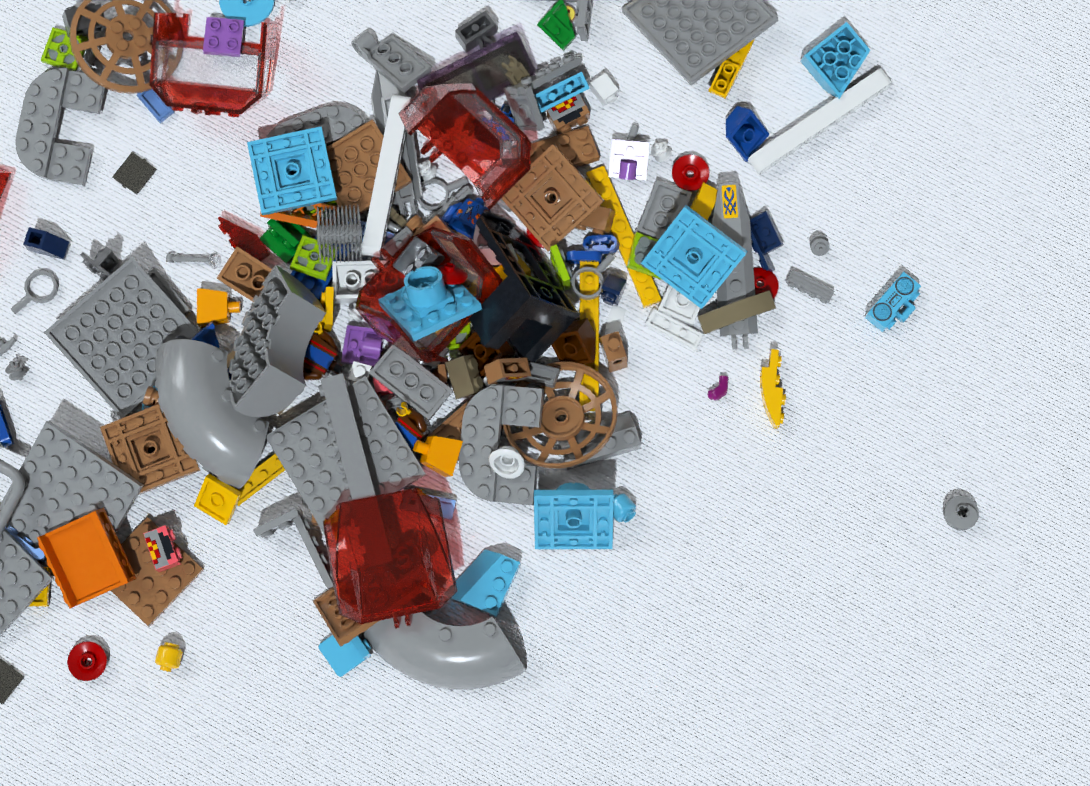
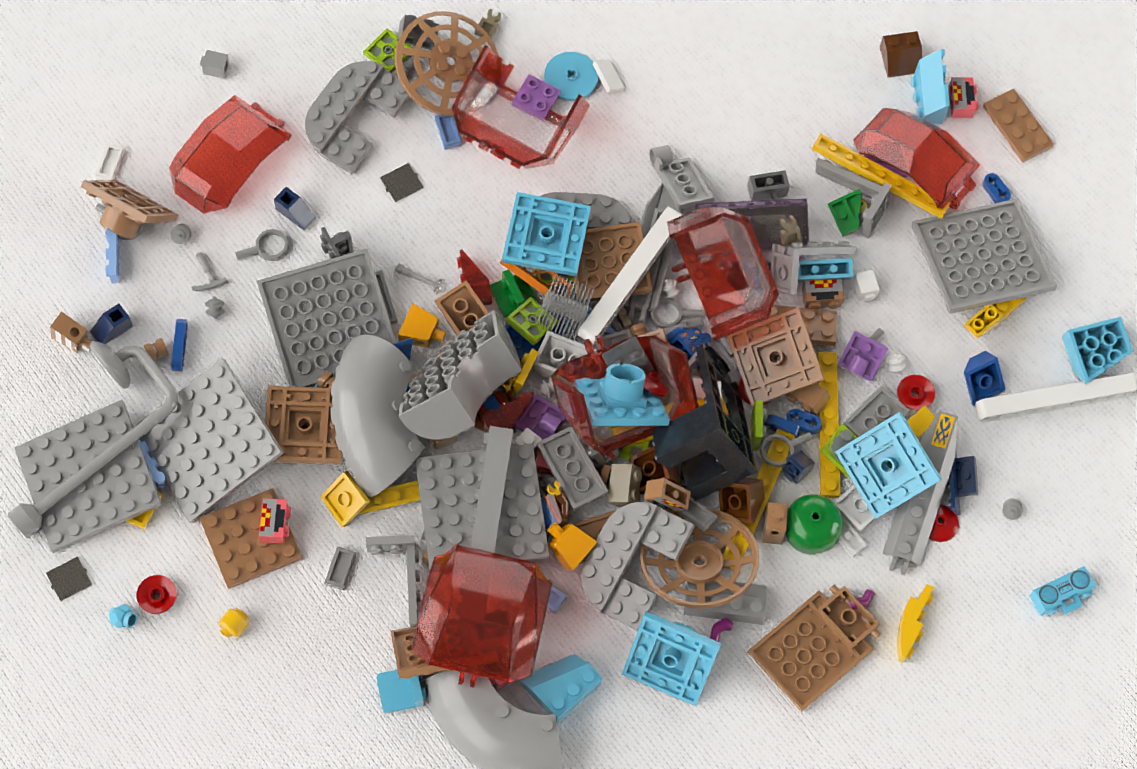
camera: 15 degrees right, 10 degrees down
orange panel [37,507,137,609] -> none
white hat [489,446,525,479] -> none
medium azure head [613,494,636,523] -> none
dark tan slope [698,290,776,335] -> none
light grey piece [786,270,835,304] -> none
none -> medium azure rock [109,604,138,628]
none -> light grey tile [324,547,356,591]
none -> clear red slope [481,391,535,432]
none -> magenta arm [710,618,733,642]
none -> medium nougat plate [747,584,881,712]
none -> green cylinder [785,494,843,555]

